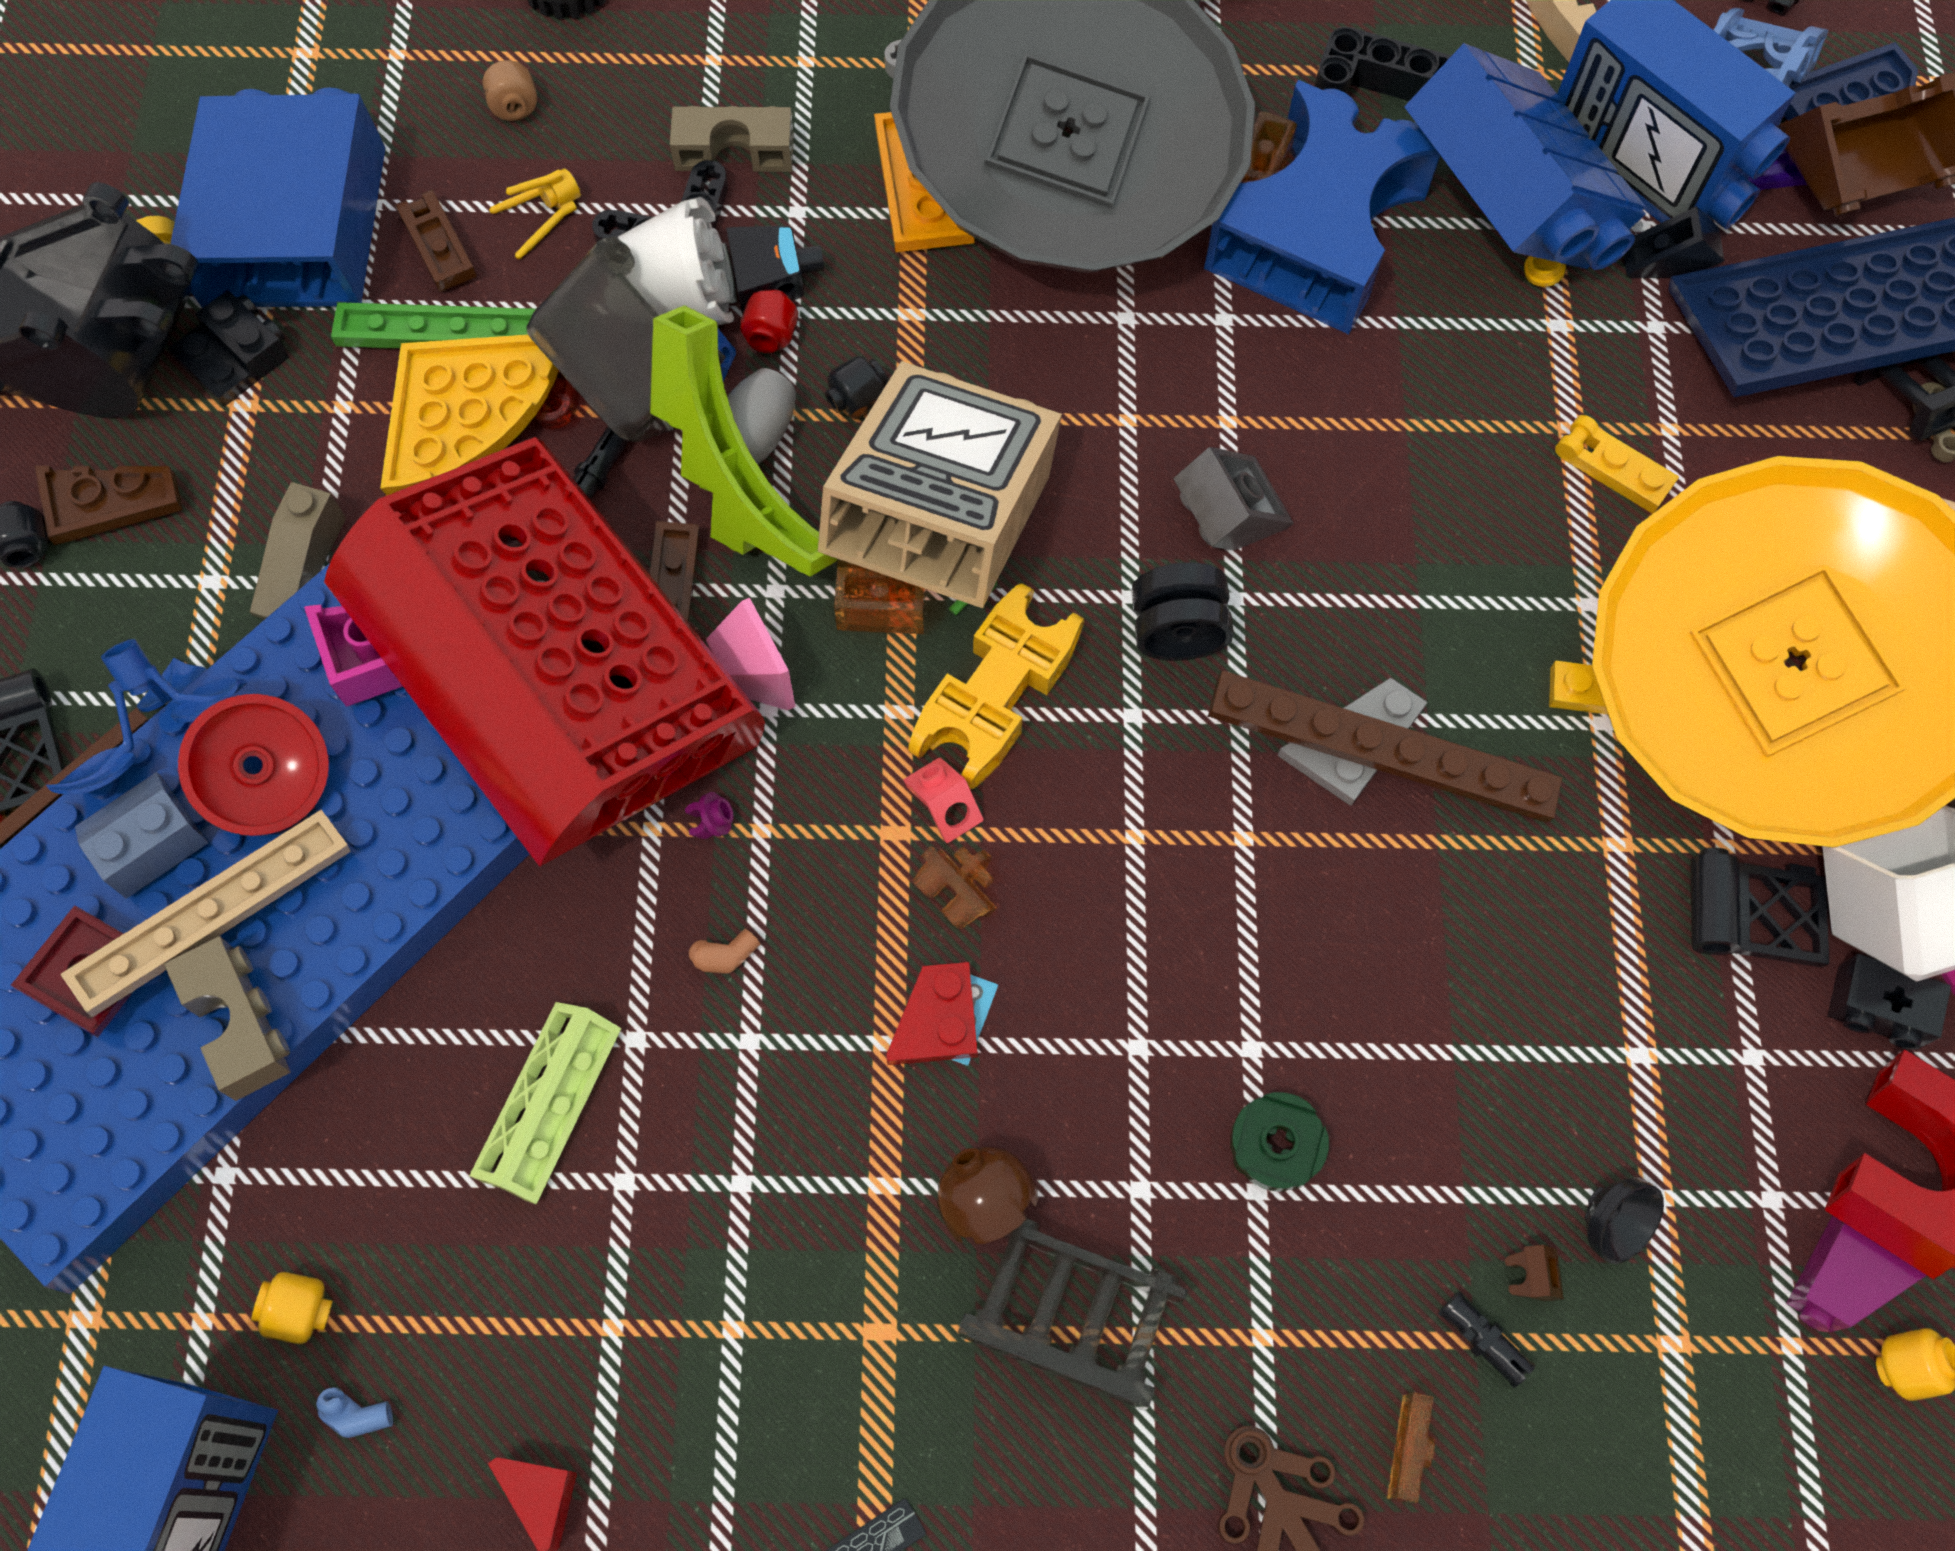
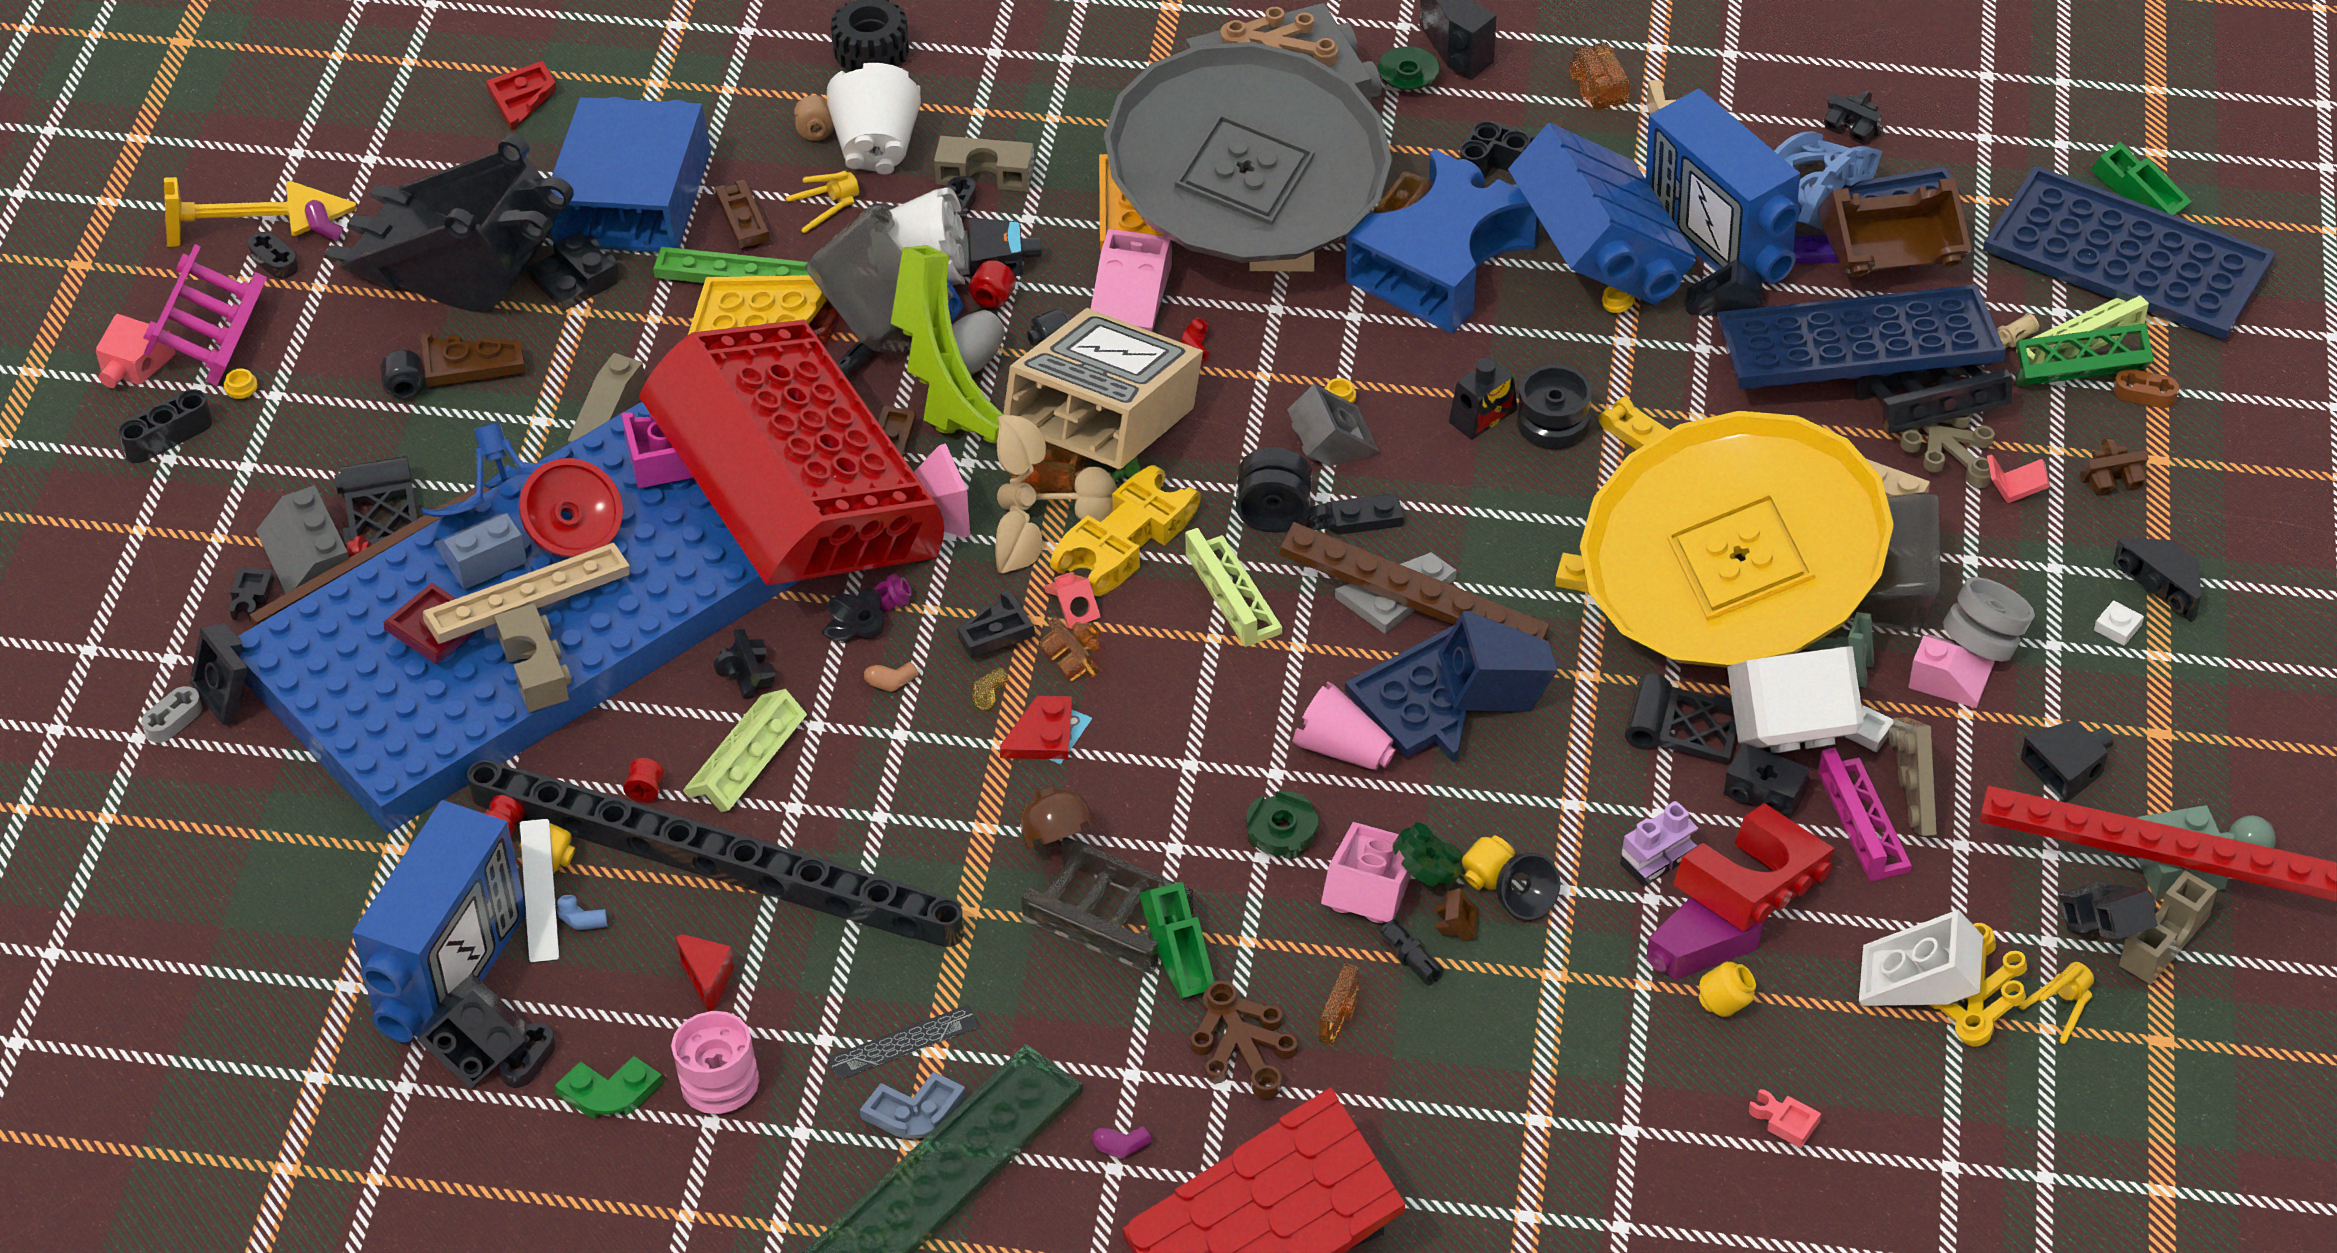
camera: 10 degrees right, 20 degrees down
none -> black beam [467,760,964,947]
none -> red wheel [484,795,525,837]
none -> red wing [486,61,556,130]
none -> white sticker [520,819,559,962]
none -> red wheel [623,758,664,803]
none -> black hips [713,629,776,699]
none -> black plate [822,588,885,641]
none -> white cone [827,63,921,174]
none -> black wing [957,589,1036,658]
none -> clear yellow arm [972,667,1009,710]
none -> tan plant [995,415,1118,573]
none -> bright pink slope [1091,229,1172,332]
none -> green slope [1139,882,1214,998]
none -> red arm [1181,318,1209,363]
none -> yellowish green fence [1185,528,1282,647]
none -> bright pink cone [1292,681,1396,771]
none -> black hinge [1307,493,1404,535]
none -> bright pink slope [1321,822,1411,923]
none -> yellow plate [1324,378,1356,403]
none -> dark blue wing [1345,625,1467,762]
none -> dark green plate [1393,822,1463,889]
none -> dark blue slope [1438,611,1558,711]
none -> black torso [1449,358,1518,440]
none -> yellow head [1462,835,1515,890]
none -> black wheel [1517,364,1592,449]
none -> lavender hips [1620,801,1698,887]

